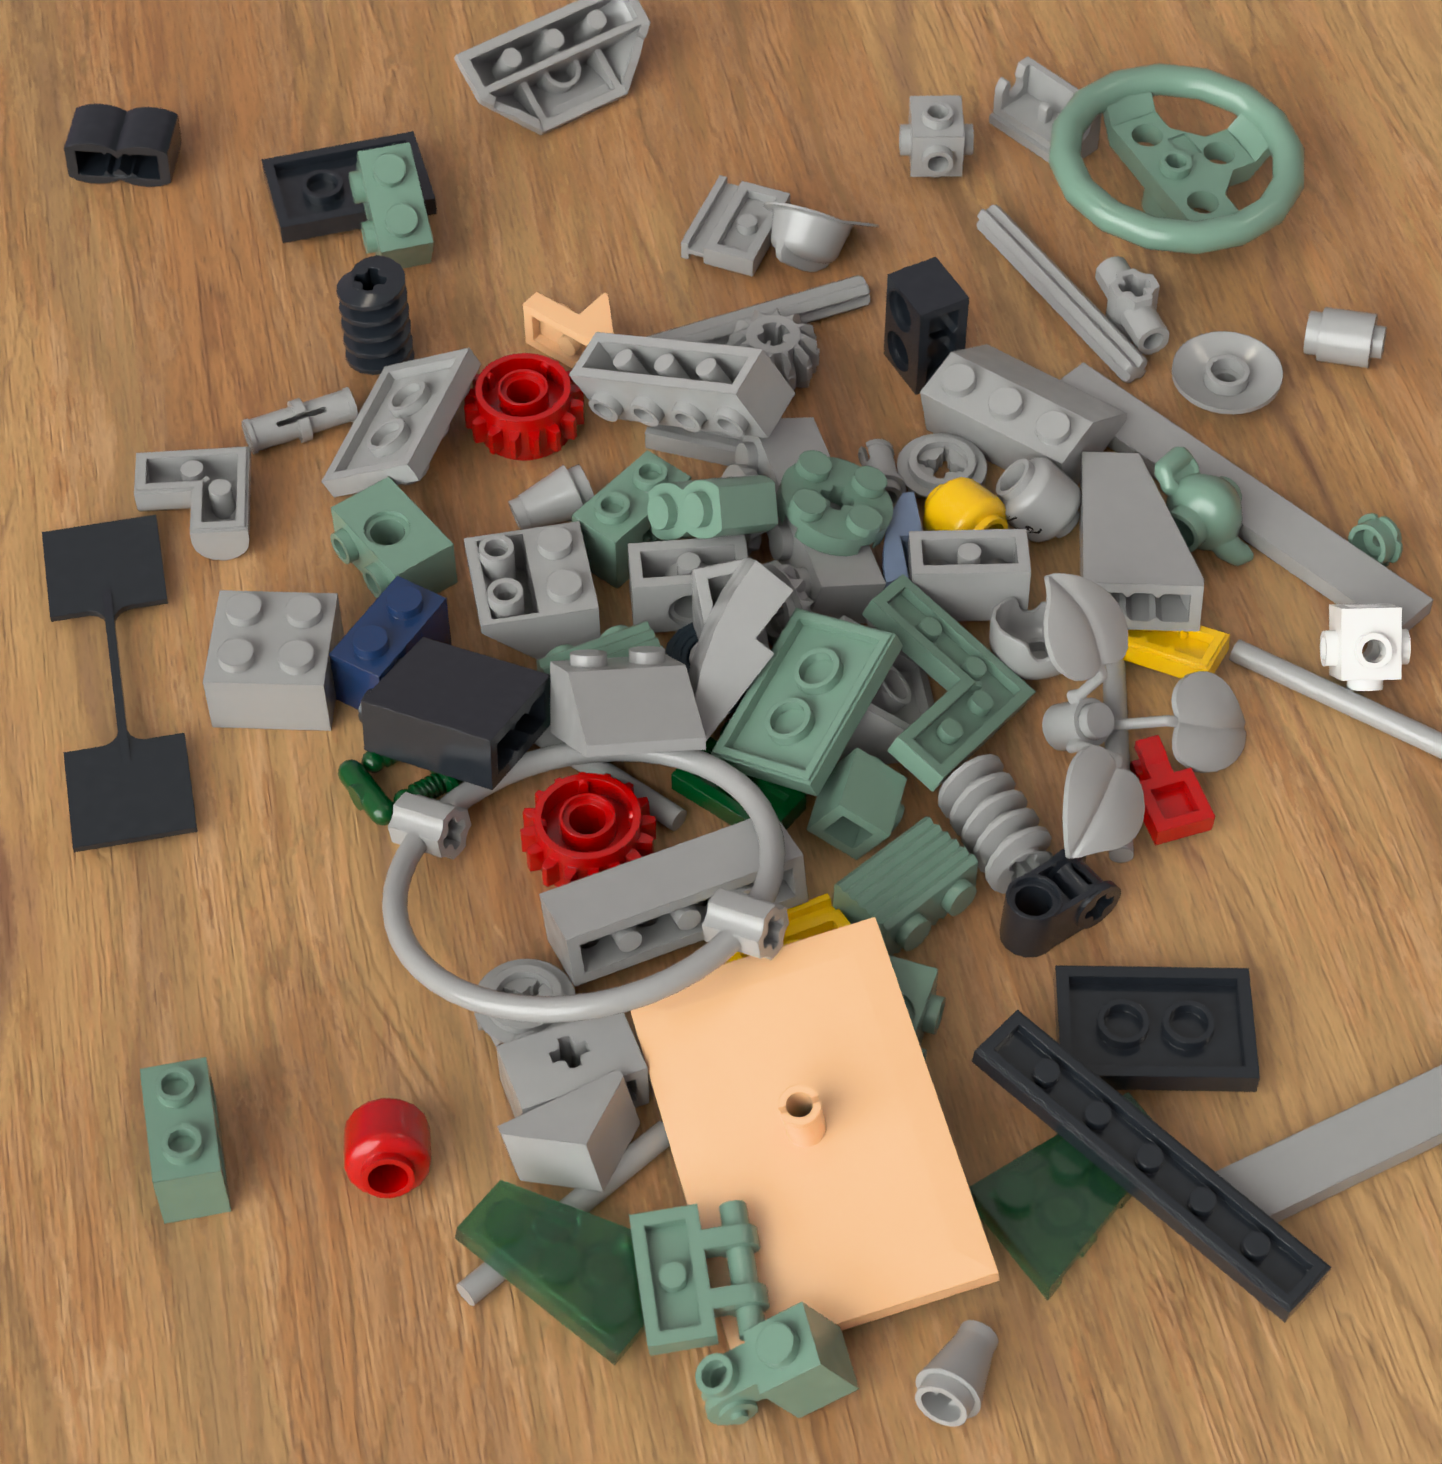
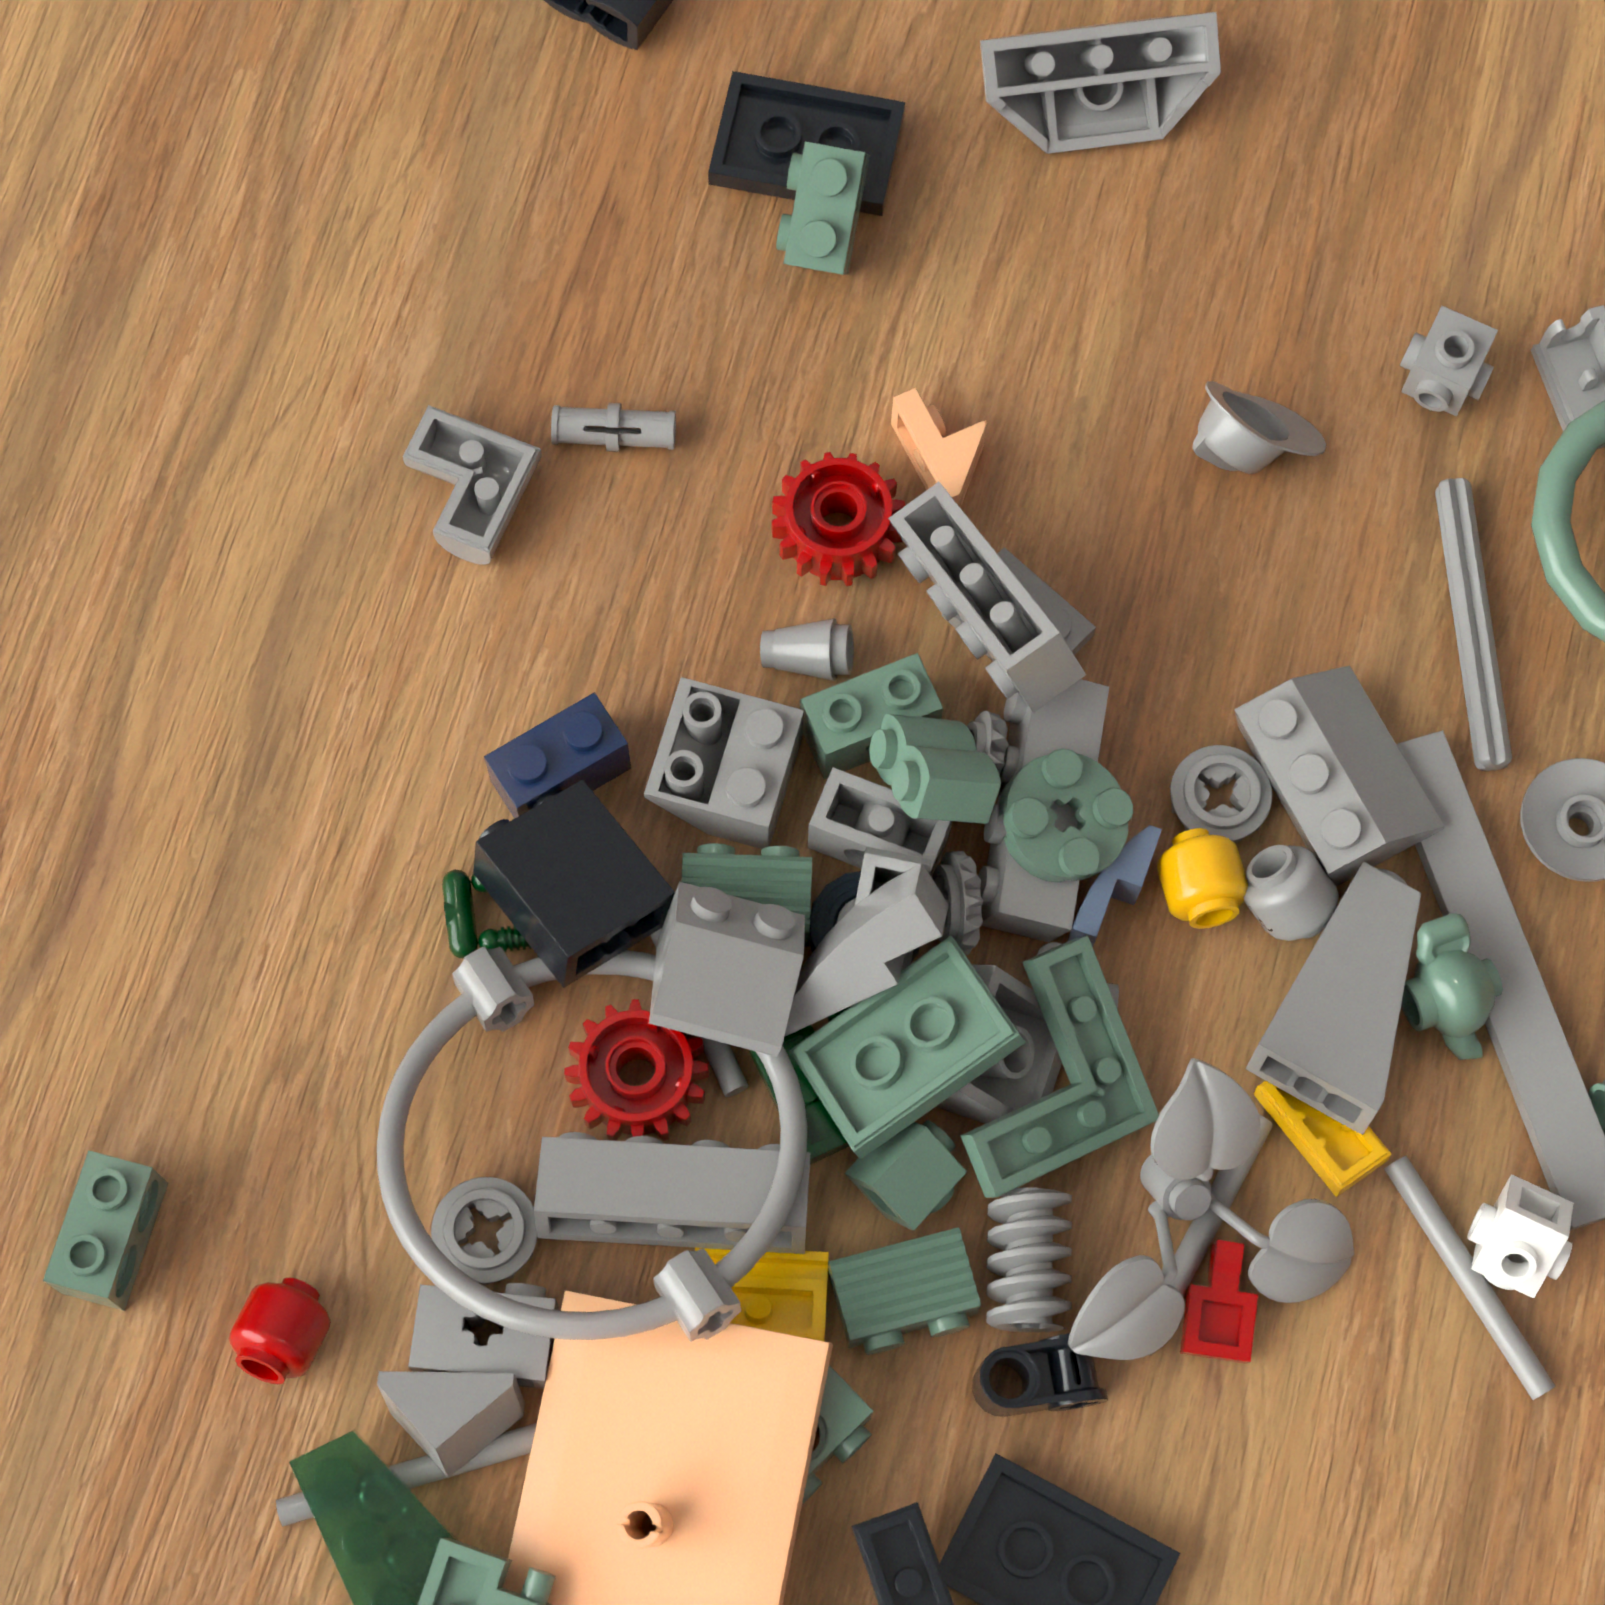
camera: 25 degrees right, 20 degrees up
black hinge [42,515,198,852] -> none
light grey brick [203,590,344,731] -> none
light grey plate [321,348,481,497] -> none
sand green brick [330,476,458,598] -> none
black piece [337,255,414,375] -> none
light grey axle [645,275,870,345] -> none
light grey plate [681,175,791,277] -> none
light grey gear [727,308,820,391] -> none
light grey pin [858,439,906,509] -> none
black brick [884,257,969,395] -> none
light grey brick [907,529,1031,621] -> none
light grey hair [989,596,1061,680] -> none
light grey axle [1095,256,1170,355] -> none

